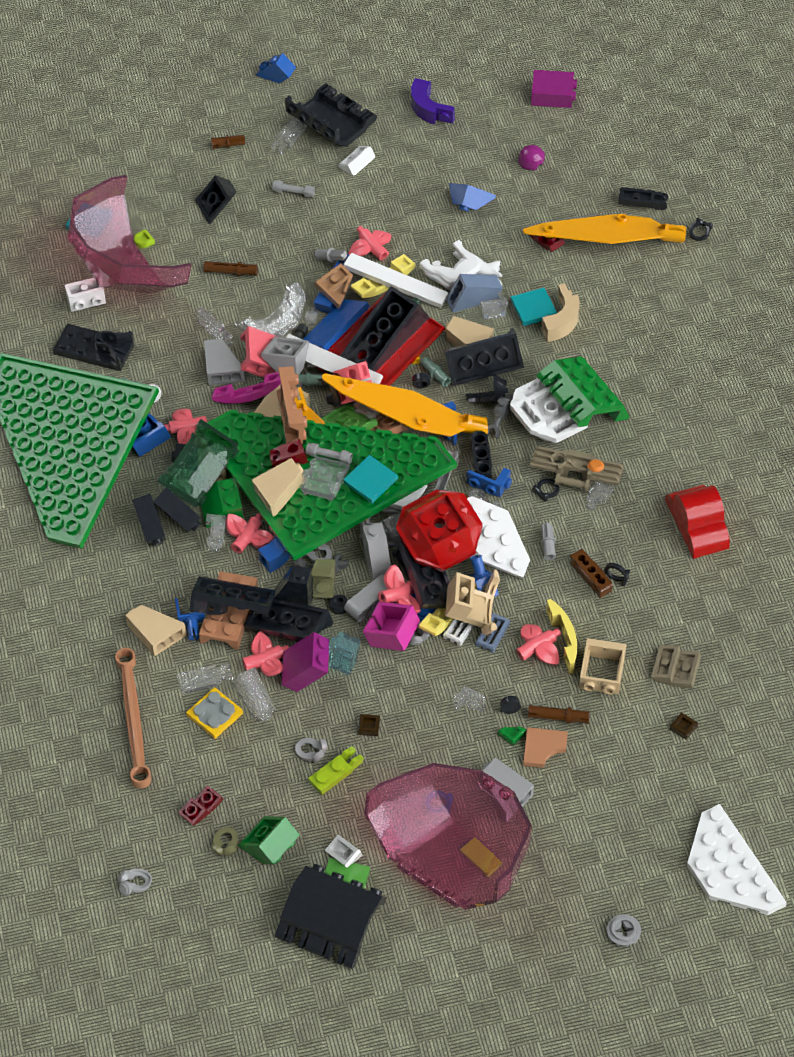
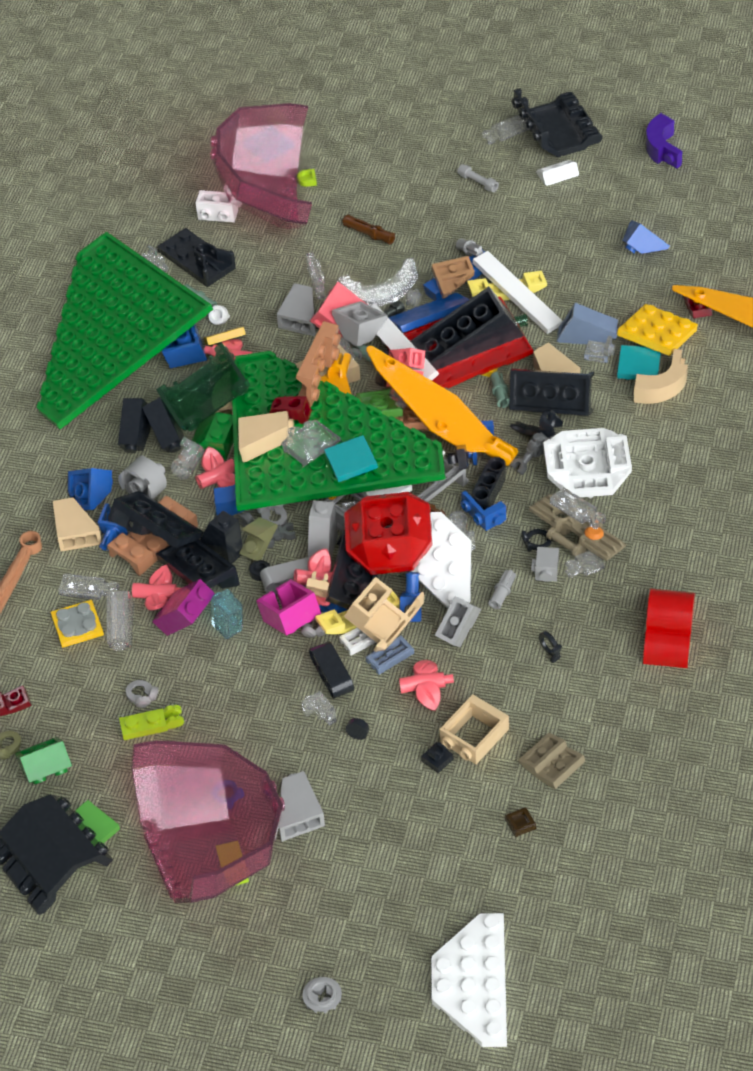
camera: 30 degrees right, 5 degrees down
black slope [195,175,237,224] -> none
reddish brown axle [211,135,246,149] -> none
dark pink slope [212,372,281,403] -> none
blue slope [256,53,296,83] -> none
light grey bar [306,443,353,464] -> none
white slope [325,835,363,867] -> none
coral plant [348,226,391,261] -> none
dark brown tile [358,714,380,736] -> none
black tile [412,373,431,388] -> none
white animal [419,240,502,290] -> none
green tile [498,726,526,746] -> none
magenta hair [518,144,545,170] -> none
nougat tile [523,728,568,768] -> none
reddish brown pin [528,705,590,724] -> none
green slope [537,356,630,427] -> none
light yellow slope [546,599,577,674] -> none
reddish brown piece [570,549,613,598] -> none
none -> blue slope [68,468,113,511]
none -> light grey brick [118,455,167,499]
none -> clear plate [142,245,169,273]
none -> yellow tile [203,327,246,345]
none -> tan tile [306,571,329,598]
none -> black beam [309,641,354,699]
none -> black tile [421,742,454,773]
none -> light grey hinge [435,596,481,647]
none -> black tile [447,444,469,470]
none -> light grey brick [531,547,559,582]
none -> clear plate [550,487,606,529]
none -> yellow plate [617,304,698,356]

